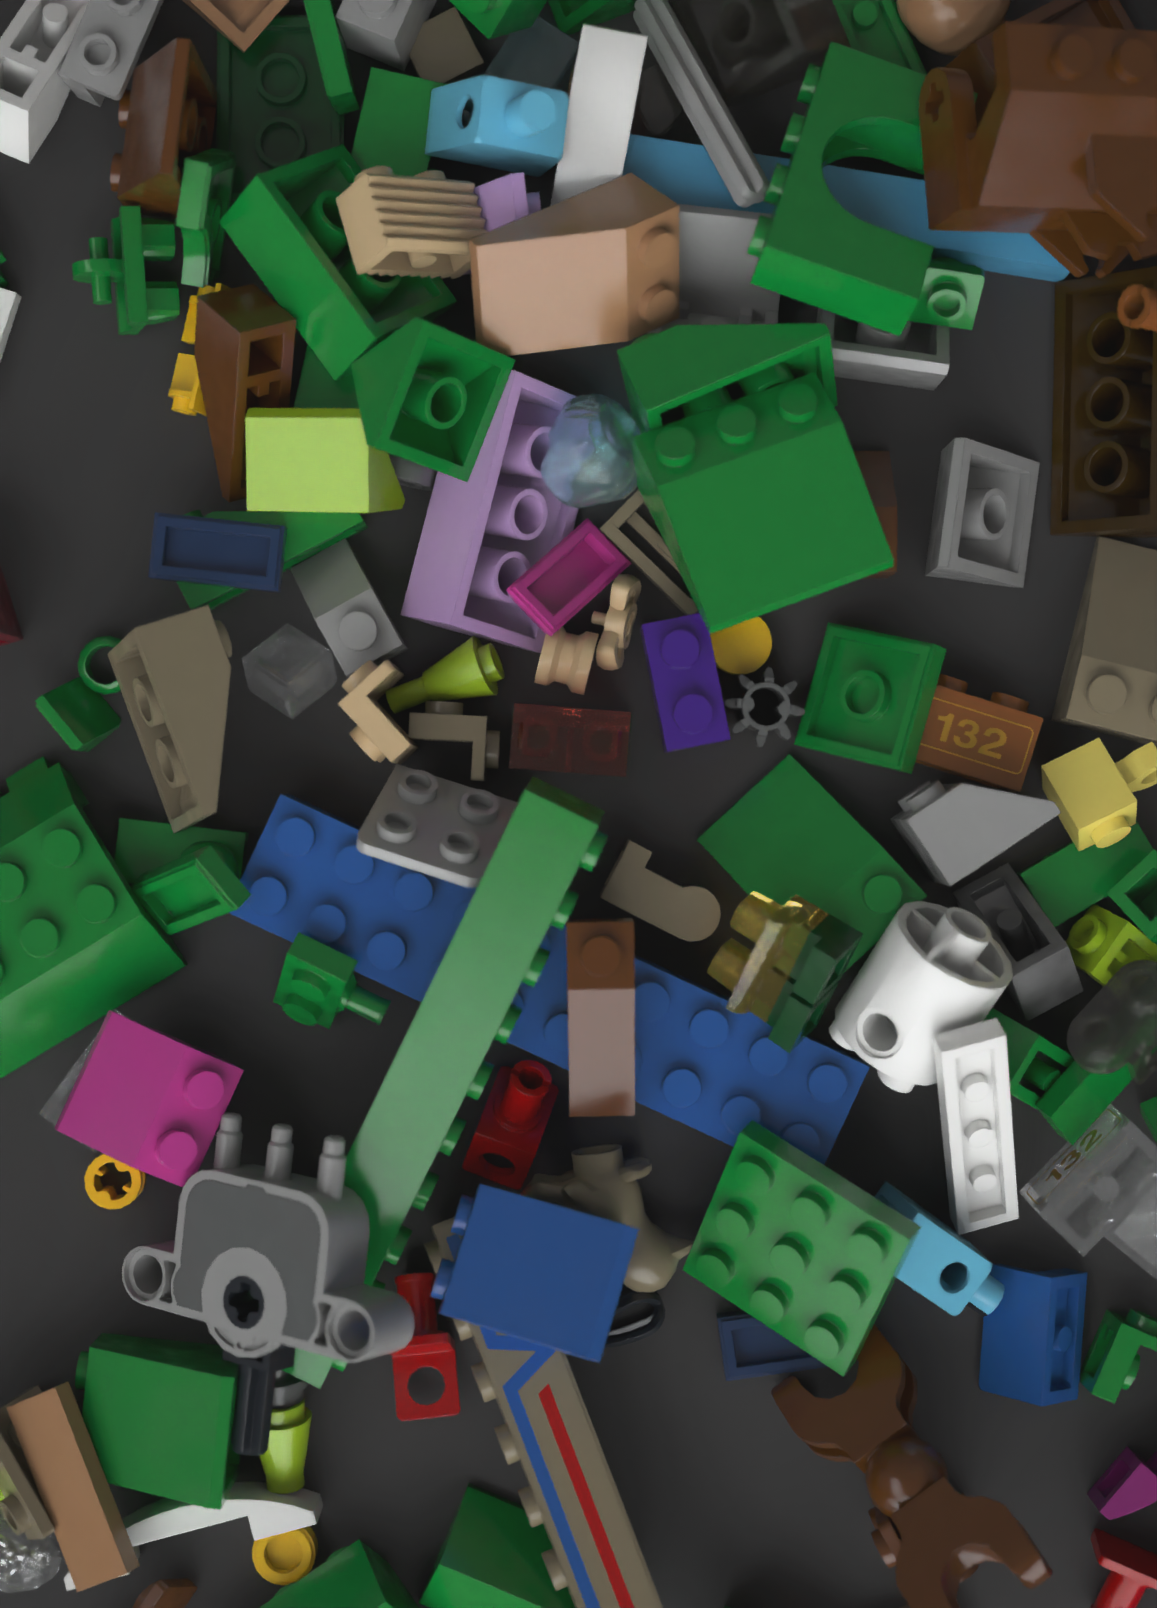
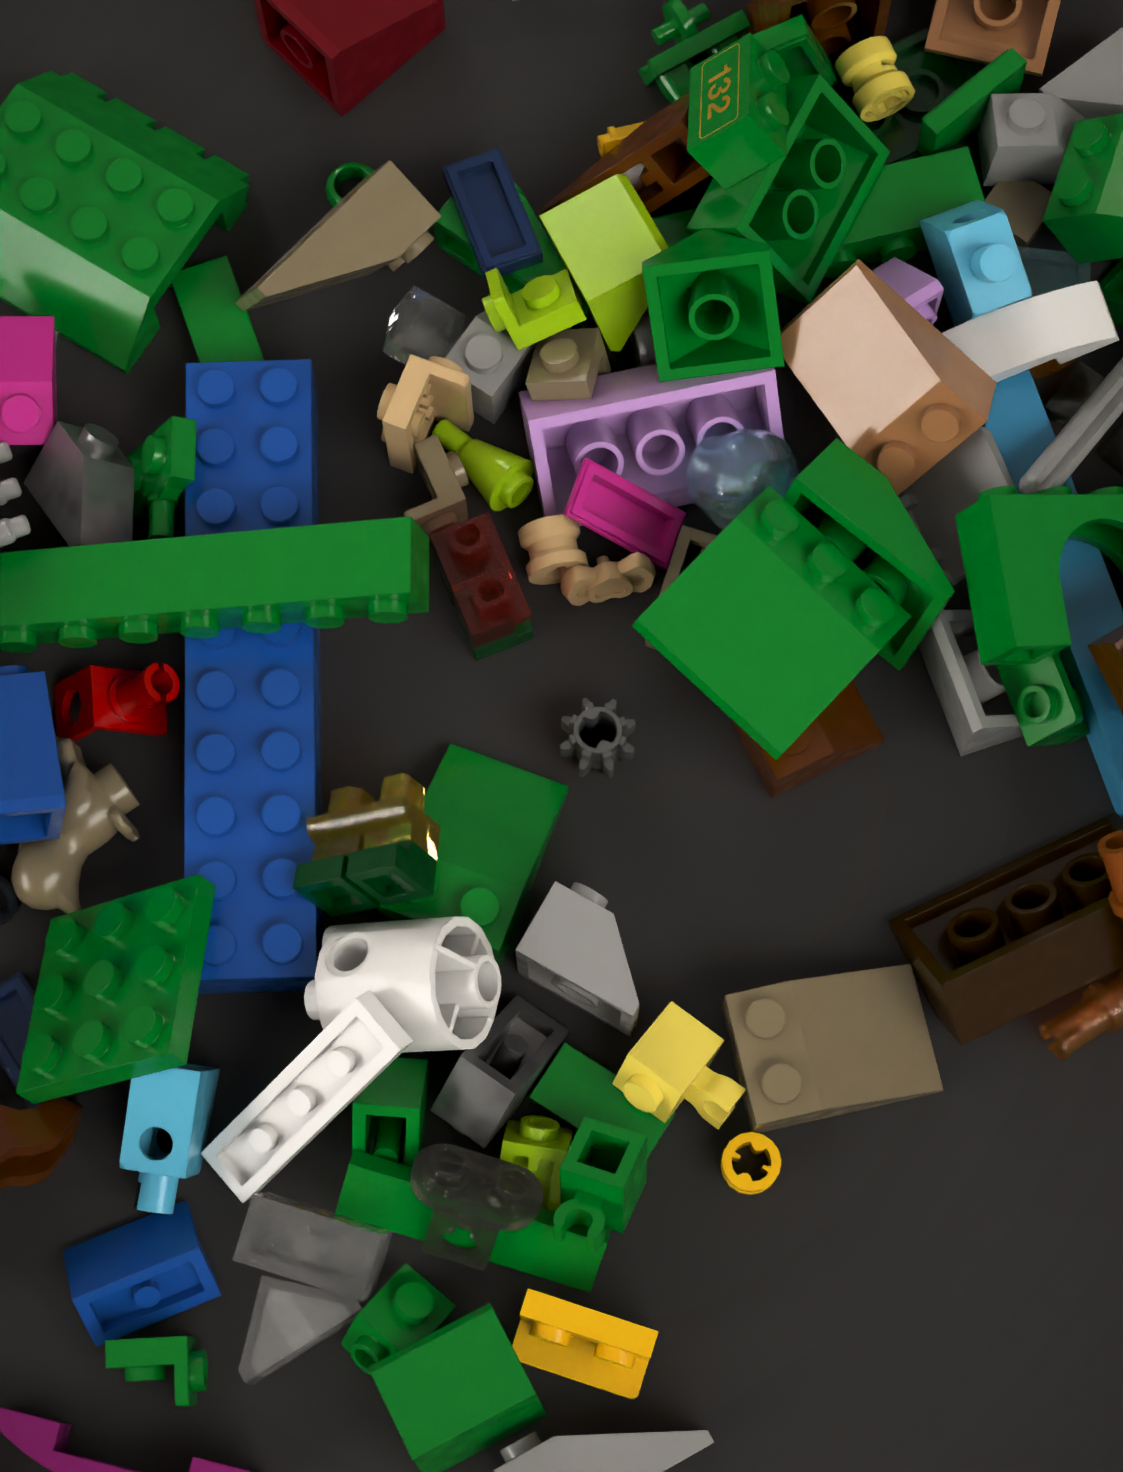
camera: 60 degrees right, 15 degrees down
green slope [35,677,121,752] -> none
green tile [130,841,251,936] -> none
tan brick [336,166,489,279] -> none
light grey bracket [356,764,518,888] -> none
slope [566,918,635,1117] -> none
dark tan leg [599,839,721,942] -> none
dark purple brick [640,613,731,753] -> none
yellow tile [710,616,772,675] -> none
green tile [794,622,947,774] -> none
dark orange brick [915,674,1044,792] -> none
light grey slope [925,438,1040,588] -> none
none -> flat silver slope [24,421,134,547]
none -> lime bracket [482,267,587,351]
none -> dark tan bracket [526,328,611,401]
none -> green brick [687,33,790,190]
none -> light yellow wheel [835,36,915,122]

